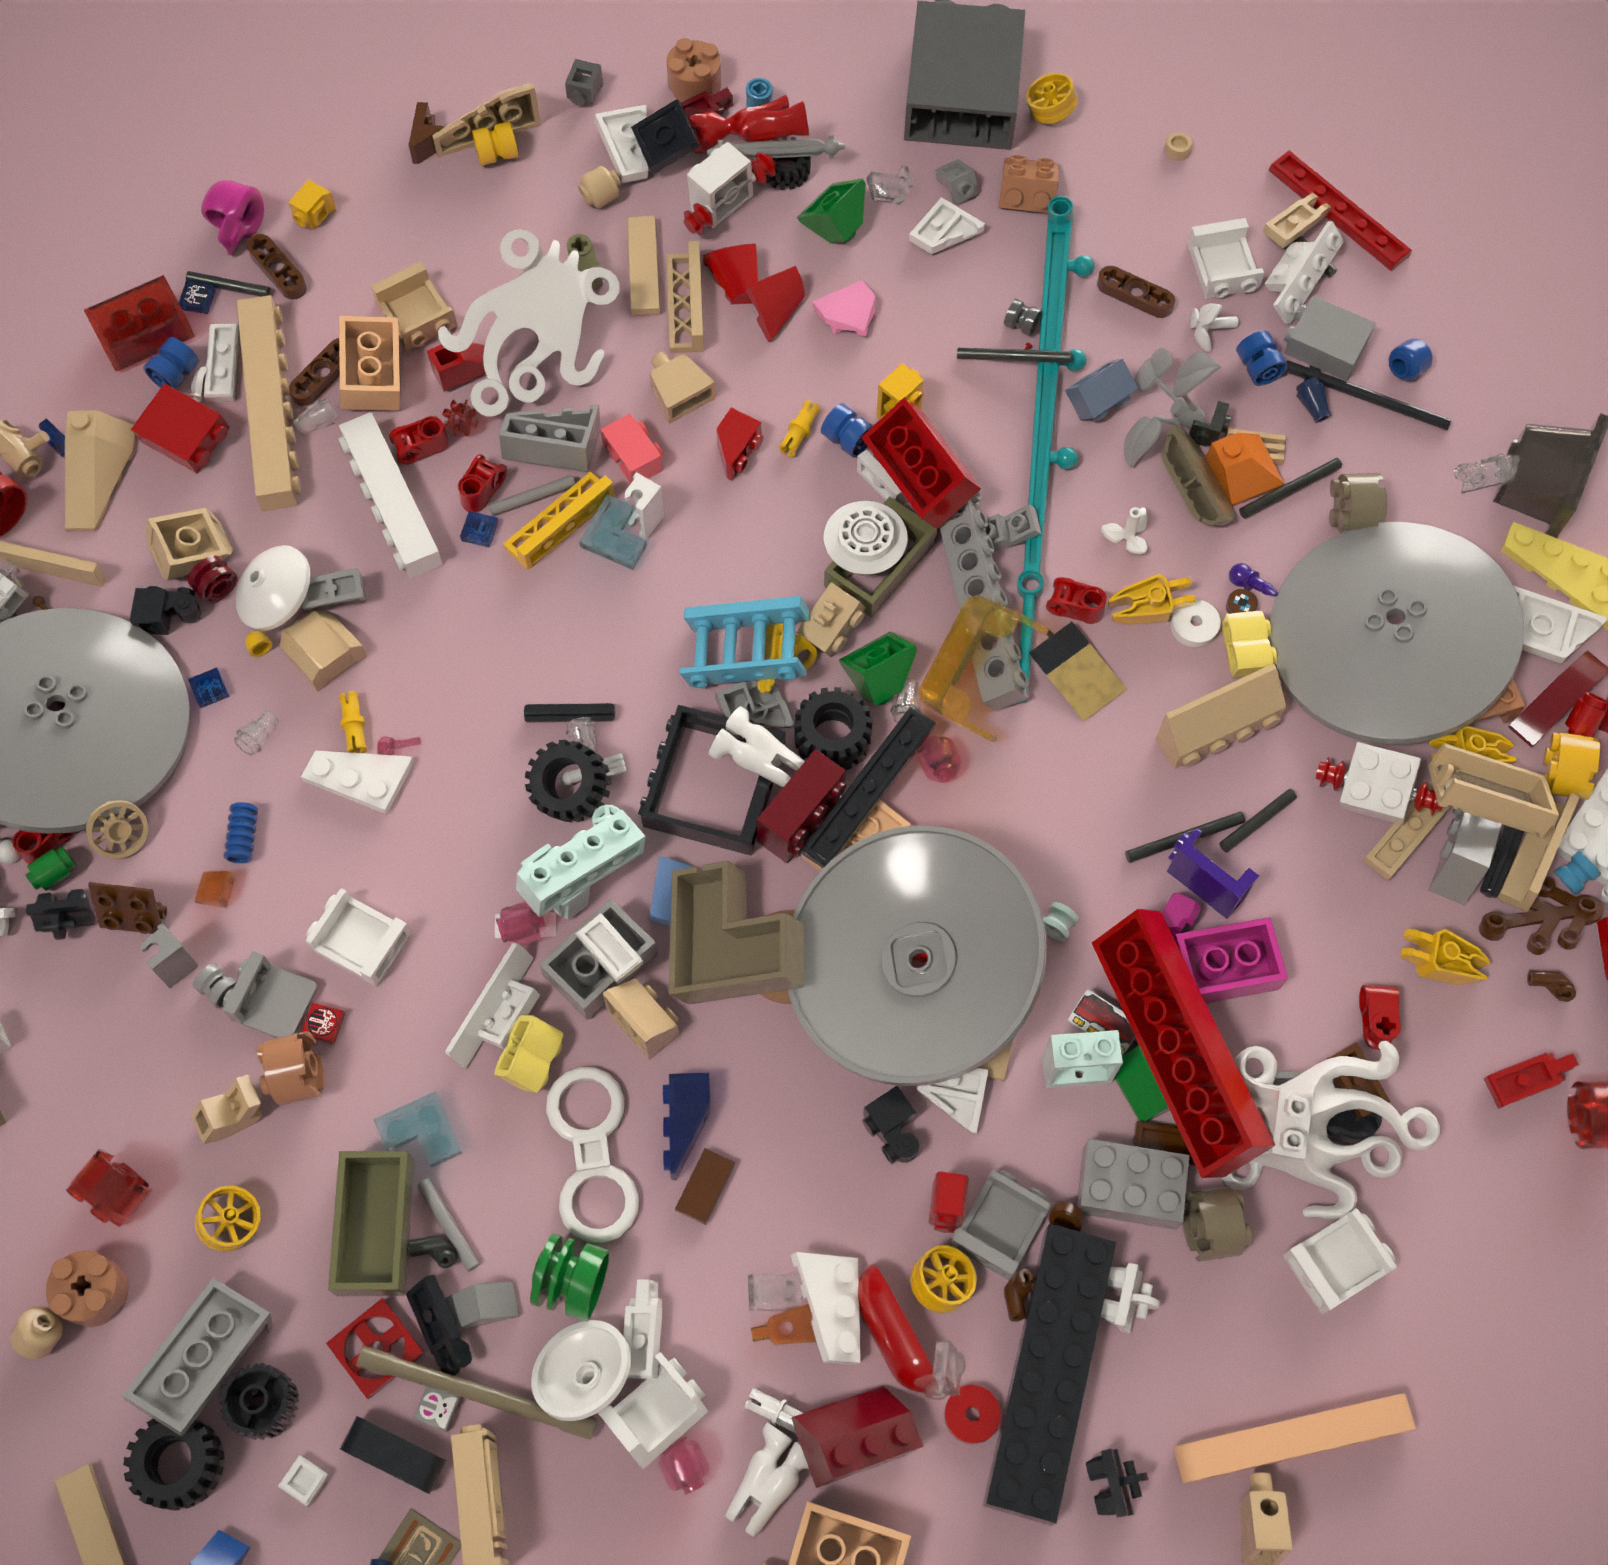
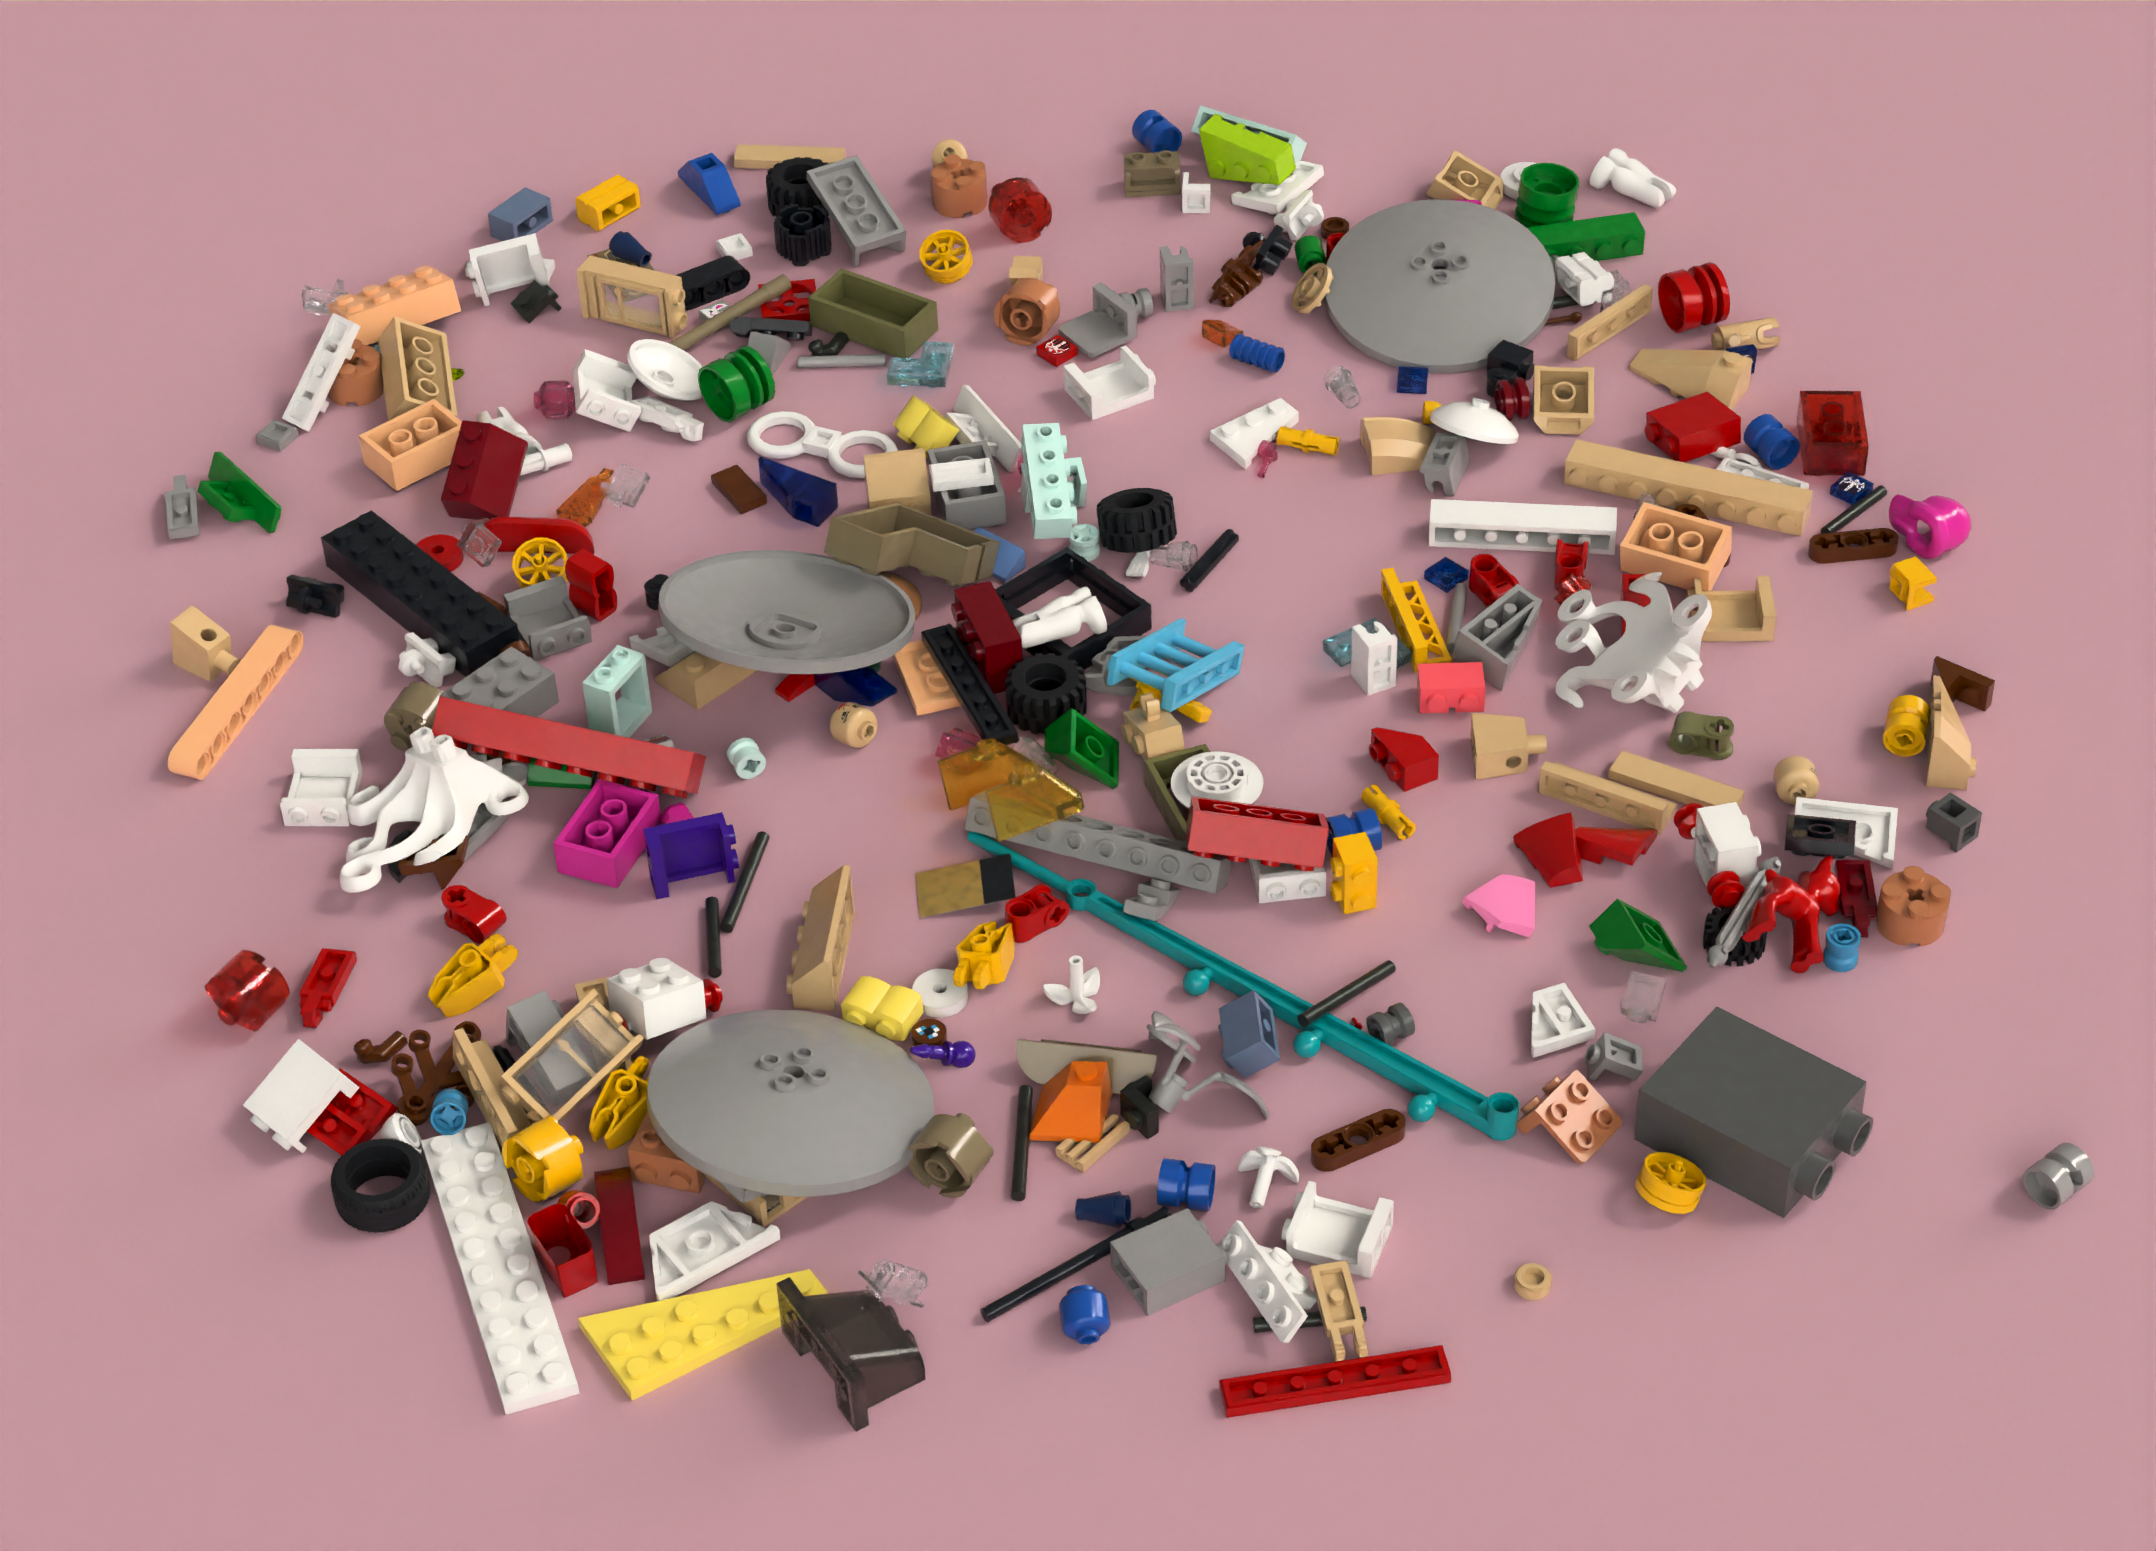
camera: 125 degrees right, 25 degrees down
white wing [791,1252,861,1365] -> none

